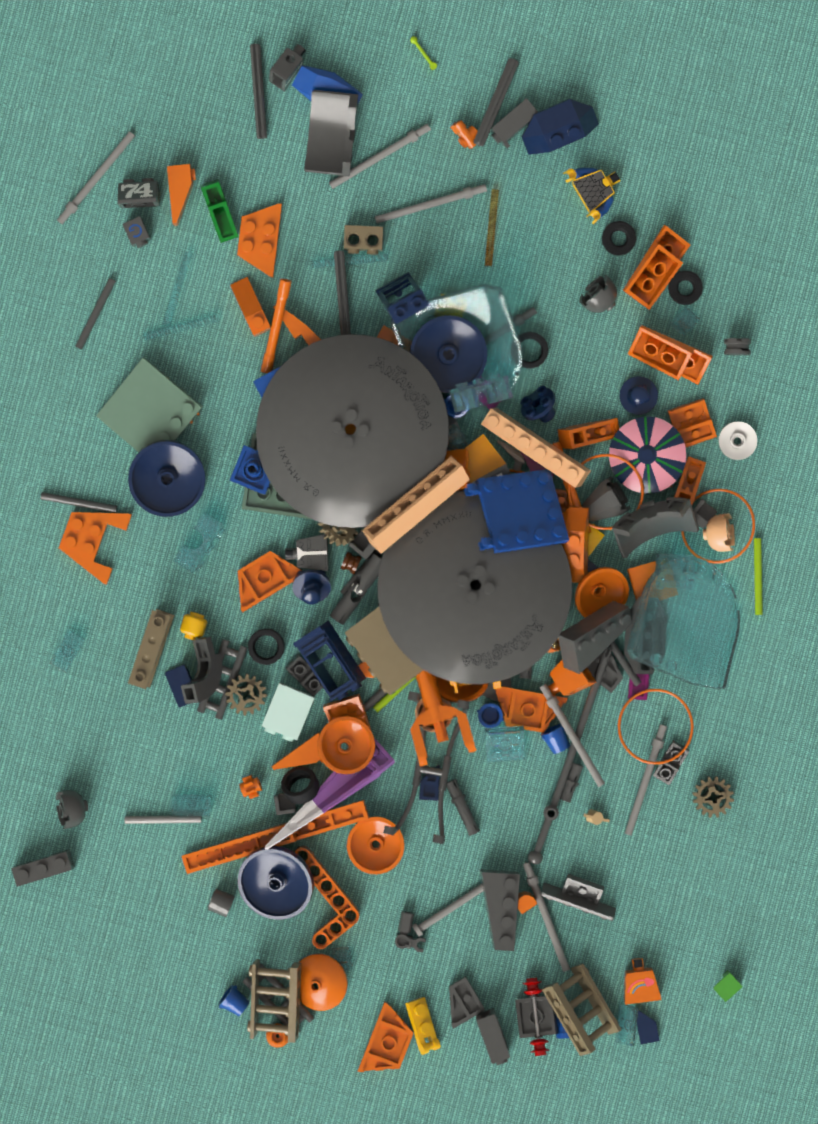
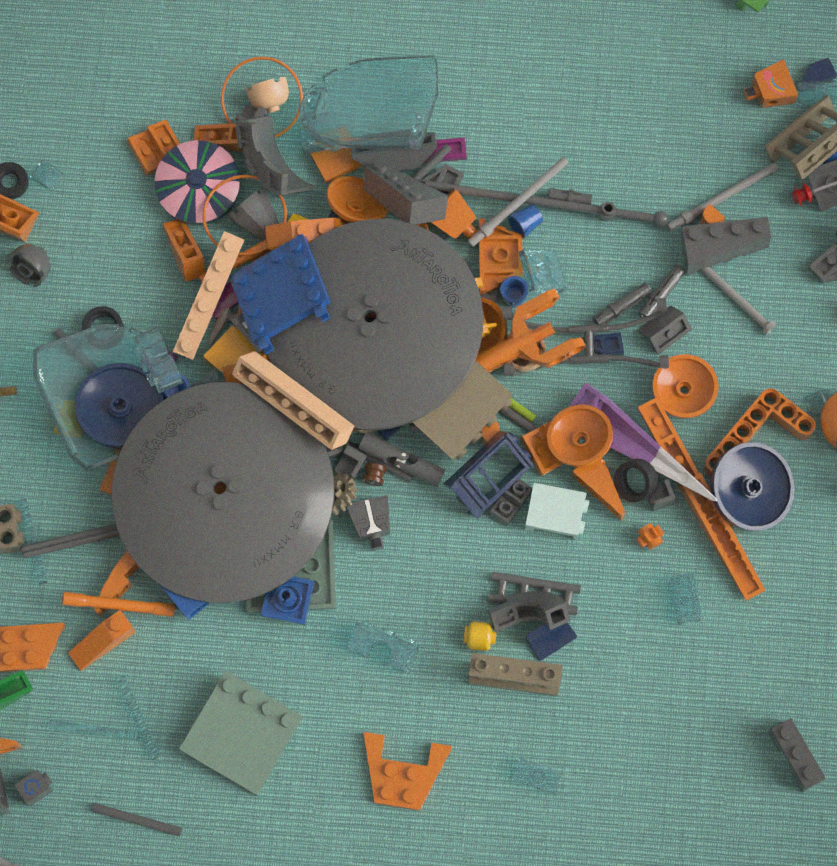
camera: 95 degrees left, 15 degrees down
dark grey bar [41,492,117,513] -> none
dark grey cylinder [56,790,88,829] -> none
light grey bar [124,815,202,824] -> none
dark blue dish [128,440,205,517] -> none
dark grey piece [208,889,235,917] -> none
dark tan gear [225,673,267,716] -> none
orange wing [238,551,302,613] -> none
black tyre [248,628,285,665] -> none
dark blue plate [292,570,331,605] -> none
dark blue door [375,272,430,324] -> none
dark grey bar [395,911,426,952] -> none
dark blue plate [520,385,556,423] -> none
dark grey bracket [541,874,616,921] -> none
tan piece [584,809,610,825] -> none
orange piece [618,688,694,764] -> none
dark blue plate [619,376,658,415] -> none
light grey bar [625,724,667,836] -> none
orange slope [628,325,713,385] -> none
dark grey slope [653,740,690,785] -> none
dark tan gear [692,776,734,818] -> none
white dish [719,422,757,460] -> none
dark grey wheel [724,338,751,356] -> none
lime bar [754,538,763,615] -> none
none -> dark grey pin [638,264,686,322]
none -> dark grey panel [638,306,692,355]

